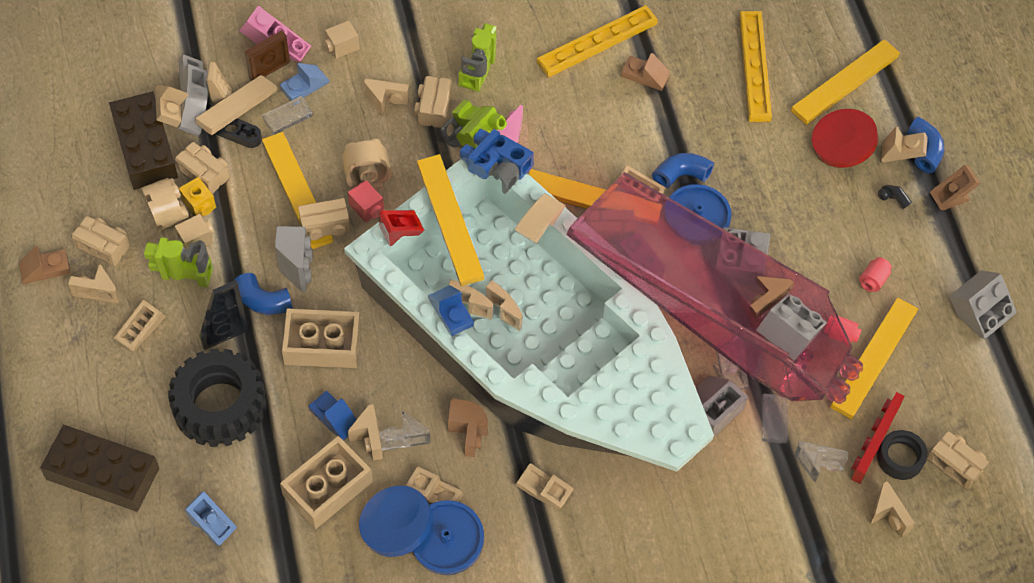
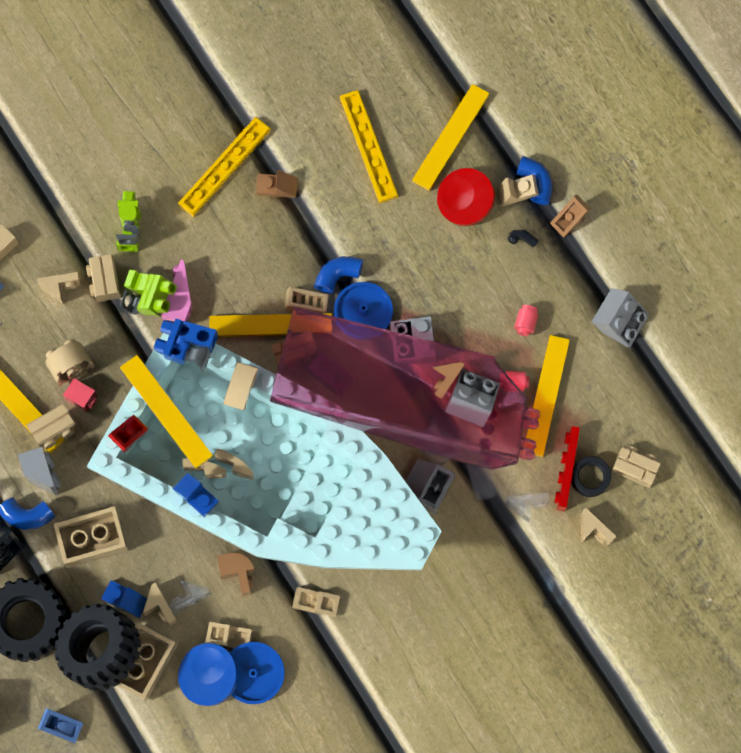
camera: 20 degrees left, 15 degrees up
none -> black tyre [55,603,141,691]

